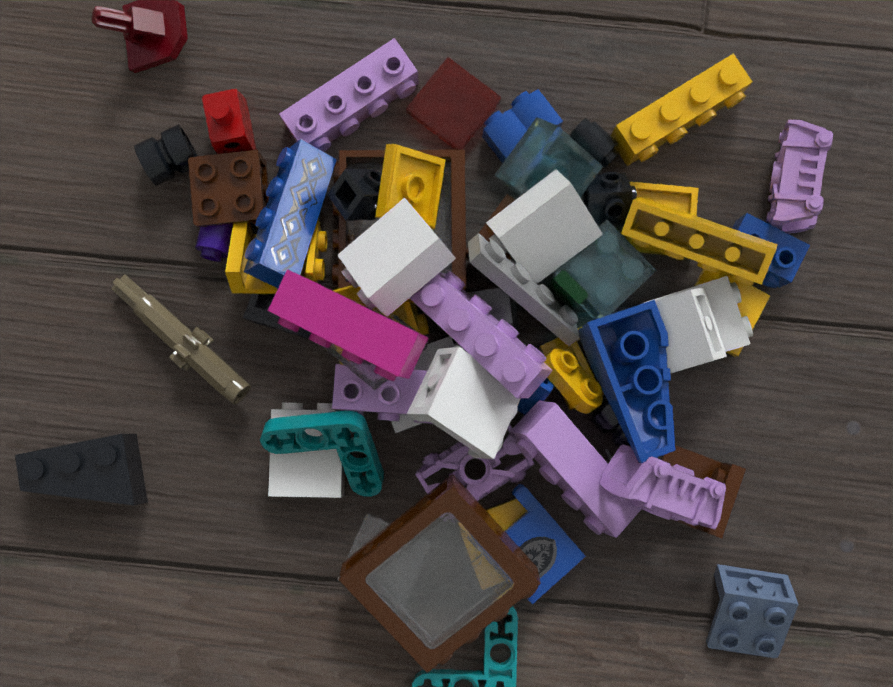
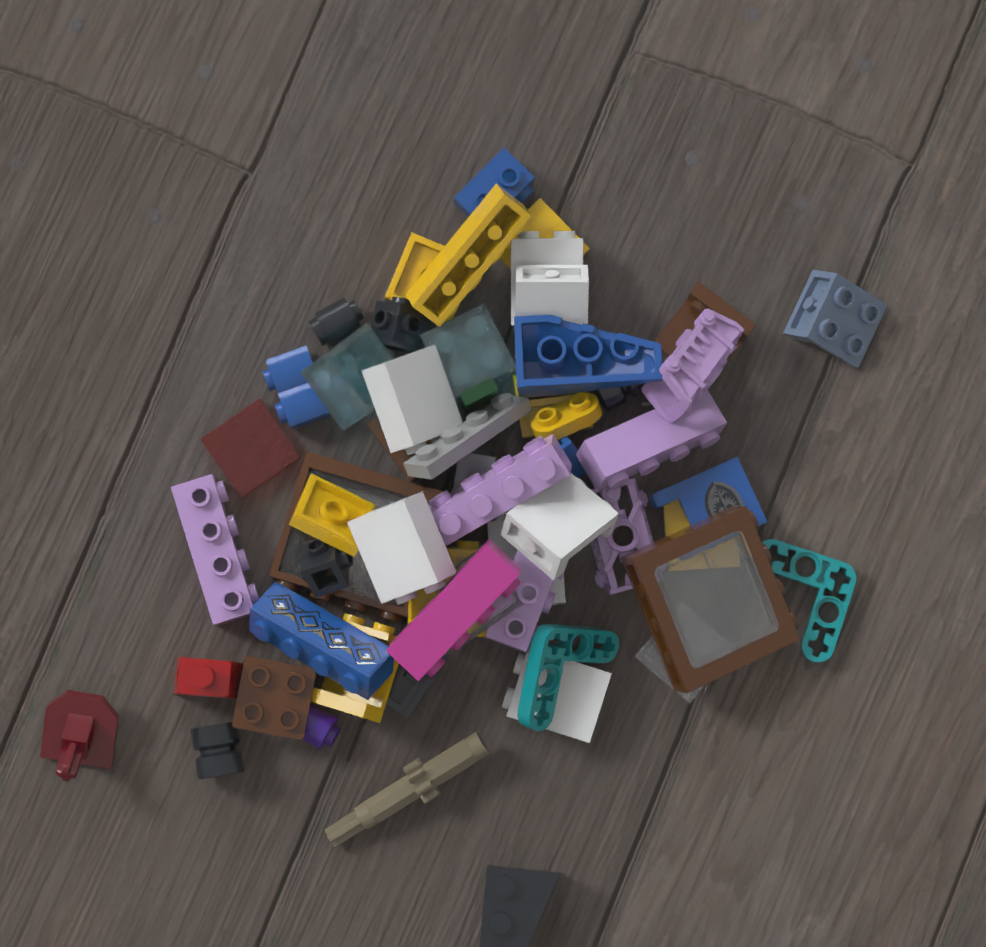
camera: 75 degrees left, 0 degrees up
yellow brick [611,53,753,166] -> none
lavender piece [766,120,833,234] -> none

